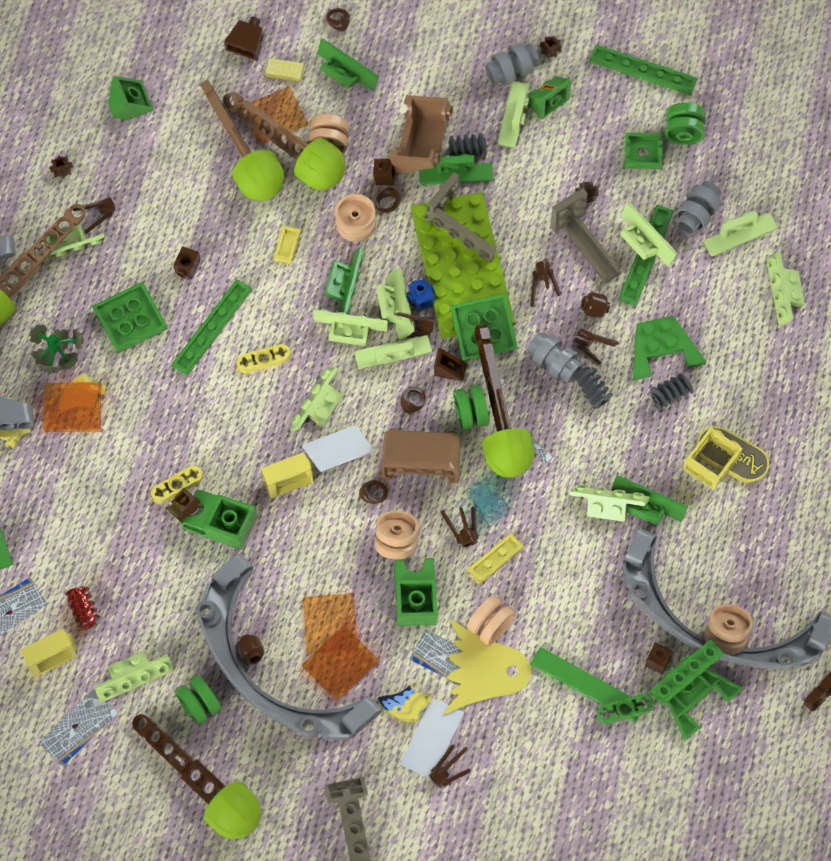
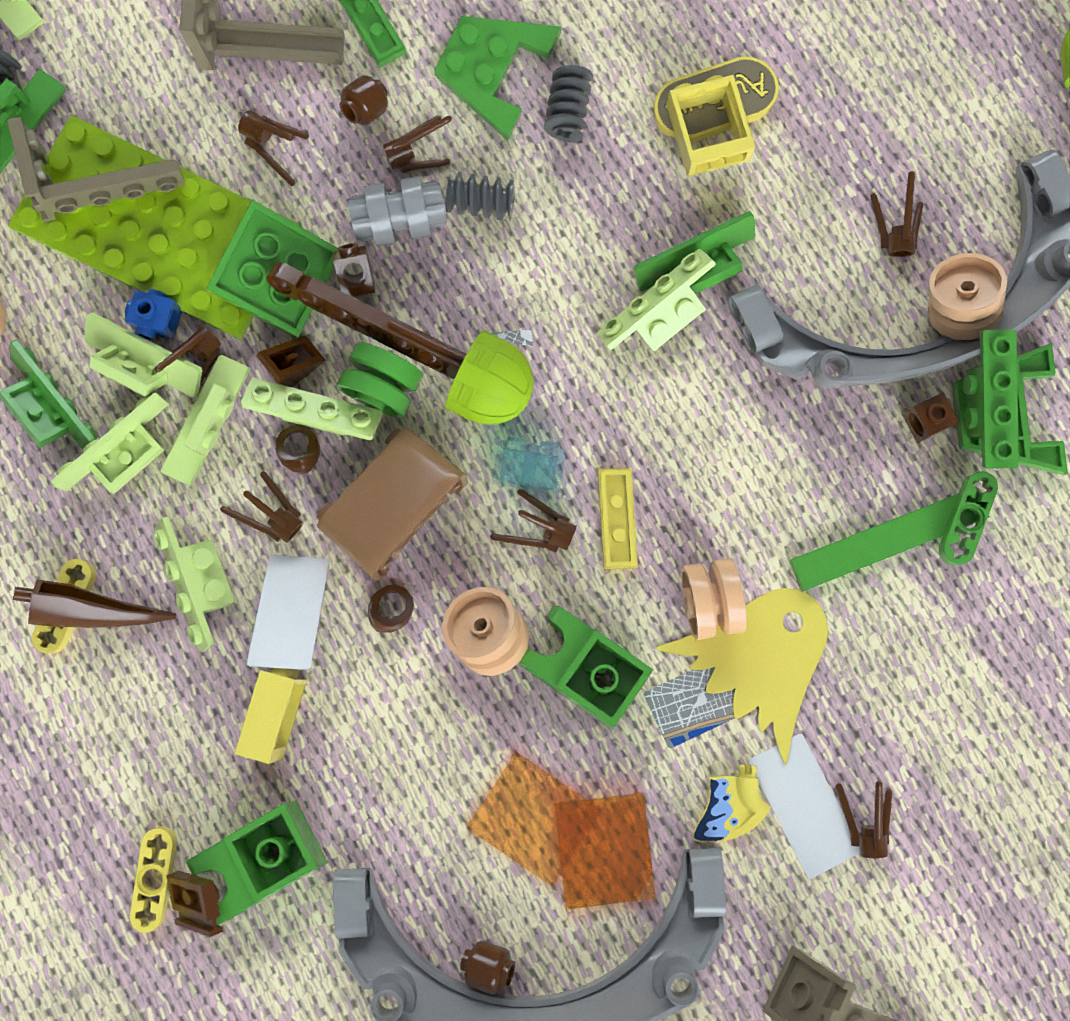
camera: 55 degrees left, 15 degrees up
none -> reddish brown piece [13,579,176,628]
none -> reddish brown plant [220,471,304,543]
none -> yellowish green bracket [241,377,382,440]
none -> reddish brown brick [333,243,375,297]
none -> reddish brown plant [870,171,923,257]

